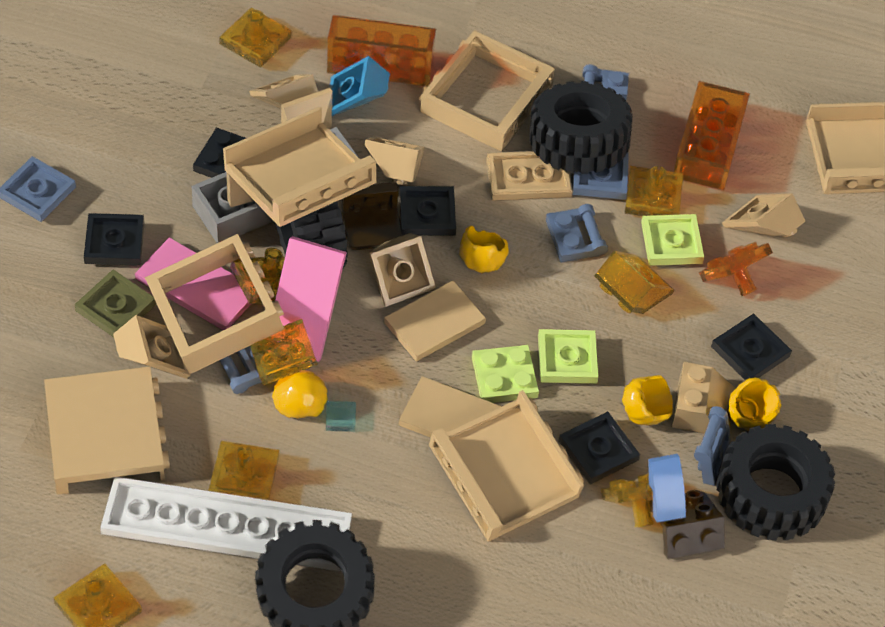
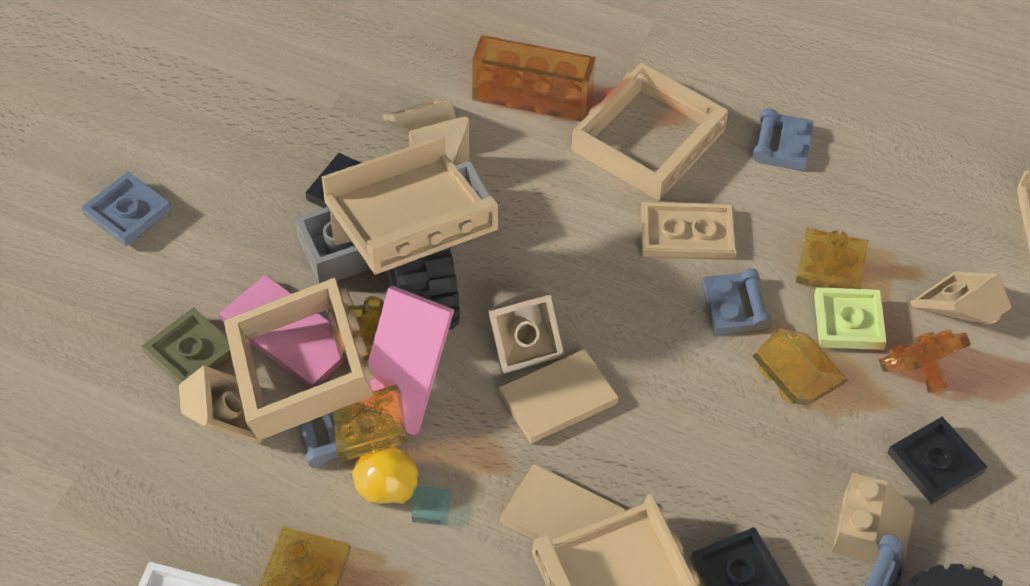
camera: 10 degrees right, 0 degrees up
tan panel [44,366,170,495] -> none
black plate [84,213,145,265] -> none
clear yellow plate [219,8,292,68] -> none
dark azure slope [329,56,390,116] -> none
dark brown bracket [342,182,402,250] -> none
tan slope [365,136,425,185] -> none
black plate [399,186,456,236] -> none
yellow hair [459,225,509,273] -> none
yellowish green plate [472,345,539,403] -> none
black tyre [530,81,633,174] -> none
yellowish green plate [538,329,598,384] -> none
sand blue plate [573,152,629,200] -> none
yellow hair [622,375,673,426] -> none
clear orange brick [672,81,750,191] -> none
yellow hair [728,378,781,431] -> none

